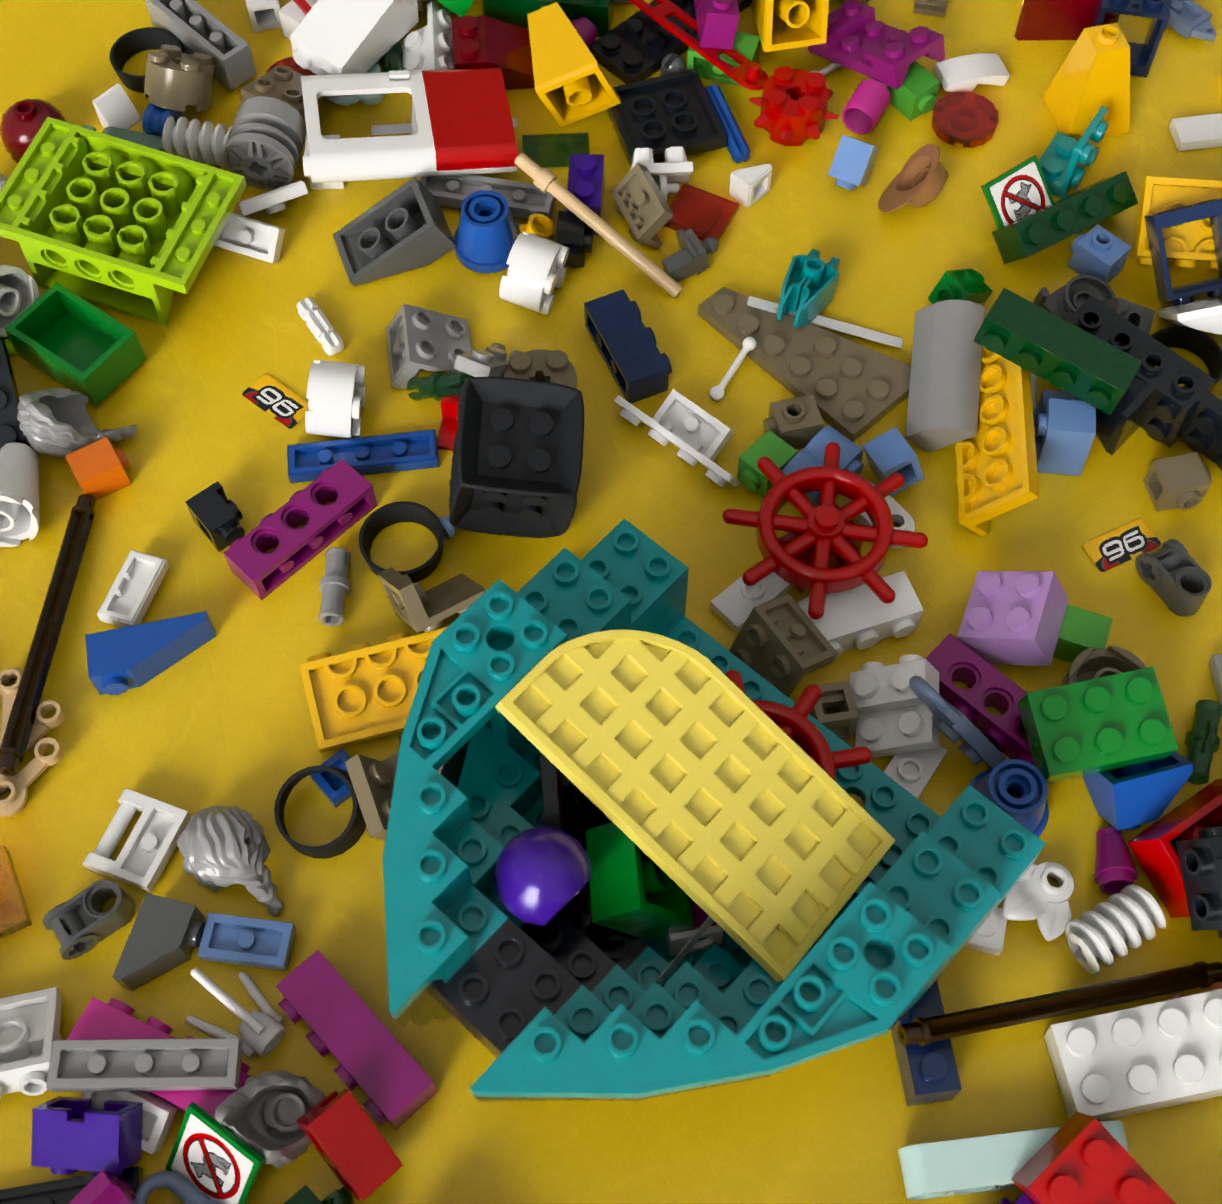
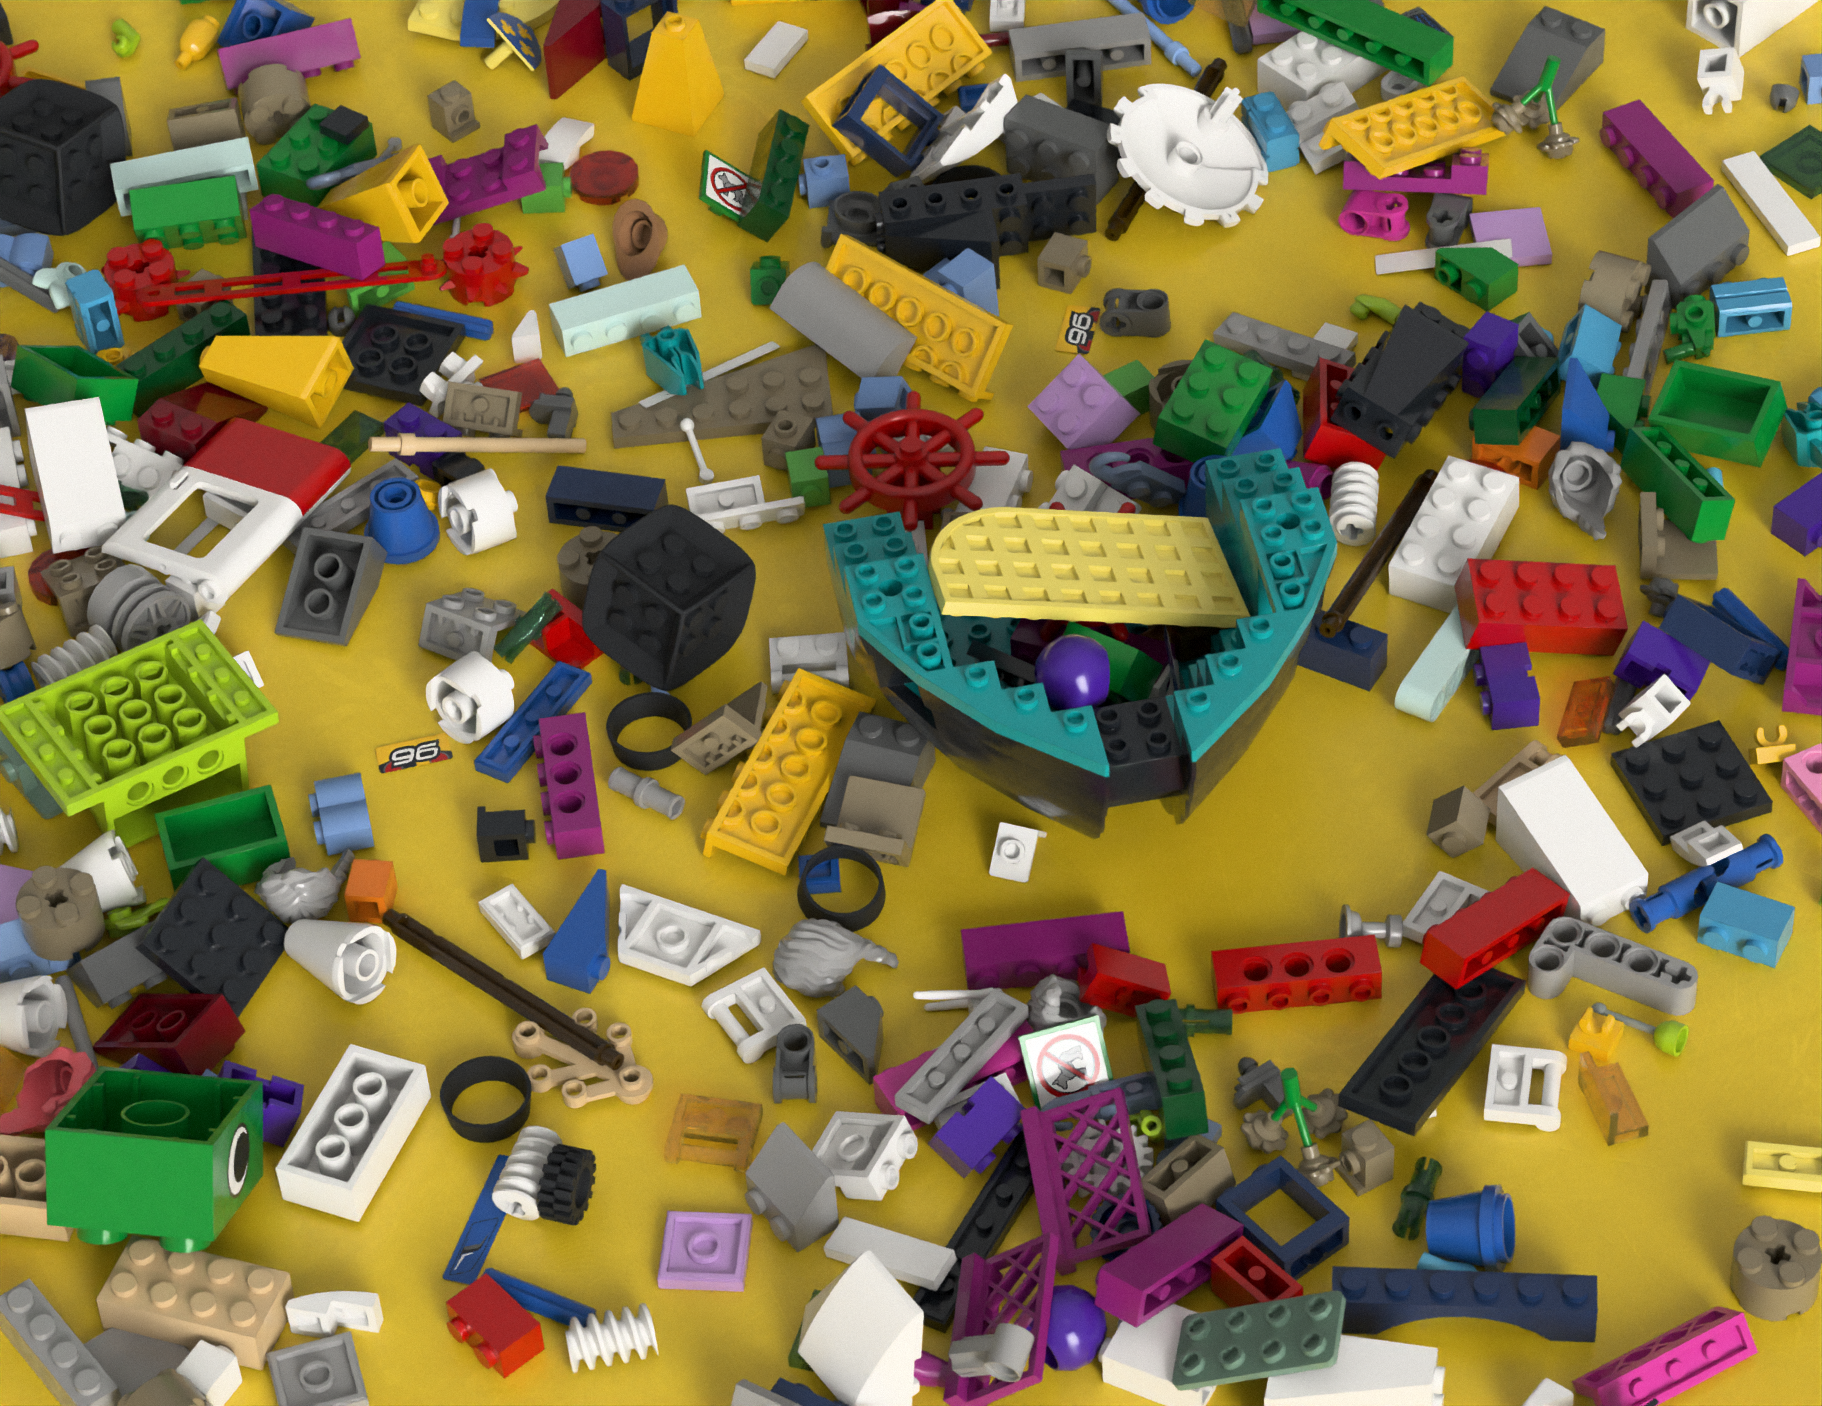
camera: 50 degrees left, 15 degrees down
medium blue plate [197,913,297,971] -> none
white axle [296,297,344,356] -> none
light grey hinge [454,342,521,377] -> none
dark pink piece [841,79,891,134] -> none
dark green brick [973,288,1143,415] -> none
teal bracket [1038,106,1109,199] -> none
none -> medium blue brick [308,772,375,855]
none -> light aqua brick [549,264,702,357]
none -> white wing [618,884,761,987]

